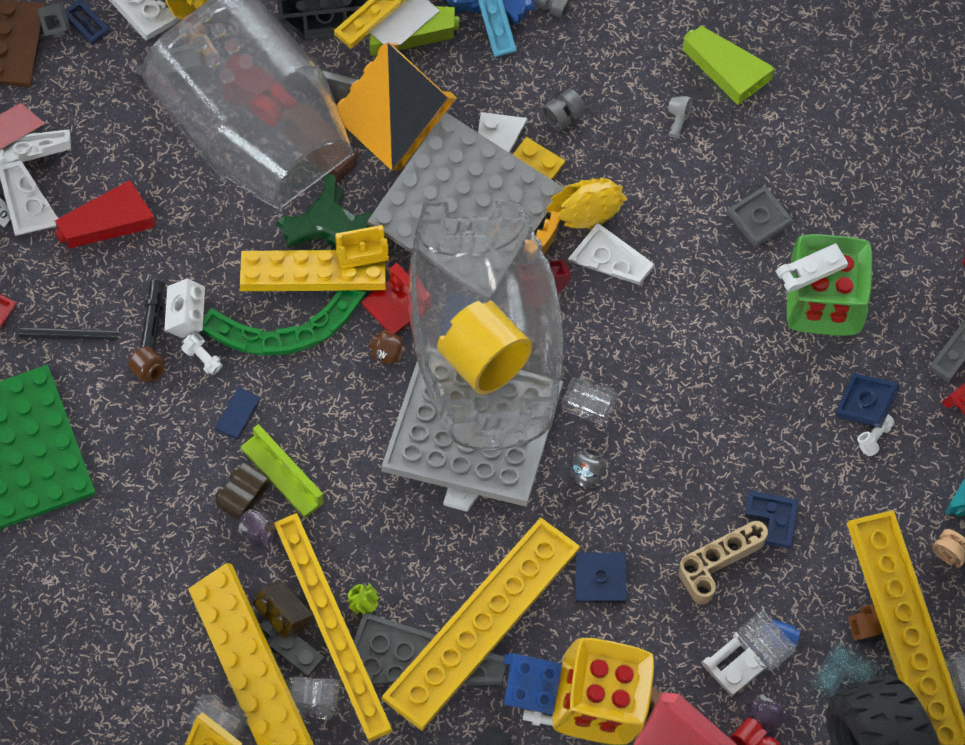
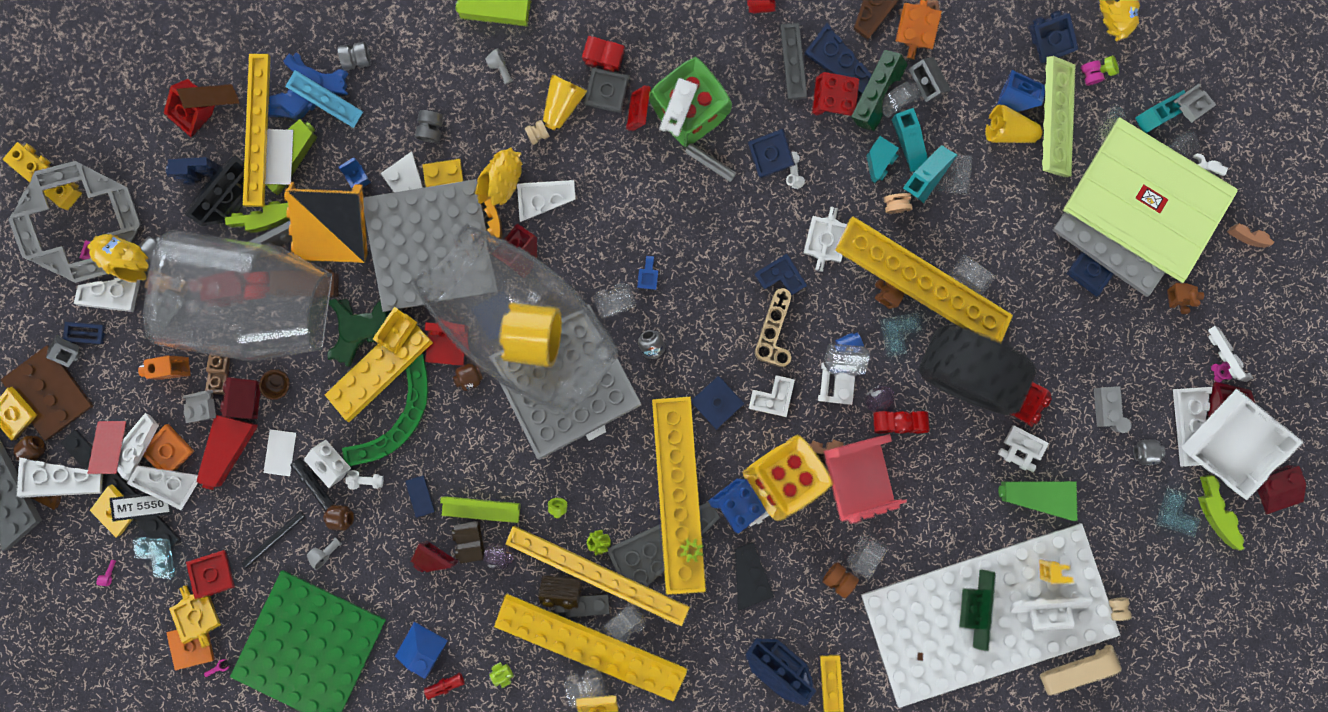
camera: 35 degrees left, 20 degrees up
none -> orange torso [138,356,191,380]
none -> orange plate [143,424,194,471]
none -> light grey plate [183,390,216,423]
none -> medium nougat slope [205,353,230,395]
none -> dark red slope [220,377,261,419]
none -> lime slope [225,201,290,233]
none -> reddish brown hair [259,369,290,400]
none -> white sticker [264,429,296,476]
none -> light grey bar [307,537,342,570]
none -> blue bracket [339,158,371,189]
none -> blue slope [395,622,448,679]
none -> dark red slope [410,540,459,572]
none -> red pin [424,673,465,700]
none -> lime gear [489,662,514,688]
none -> tan wheel [525,120,550,145]
none -> yellow cone [543,74,587,130]
none -> lime tile [548,498,567,518]
none -> red brick [582,36,625,72]
none -> red plate [626,85,651,131]
none -> blue plate [637,256,658,290]
none -> lime gear [680,539,704,562]
none -> light grey axle [685,143,736,182]
none -> white plate [748,375,795,417]
none -> white plate [803,207,847,271]

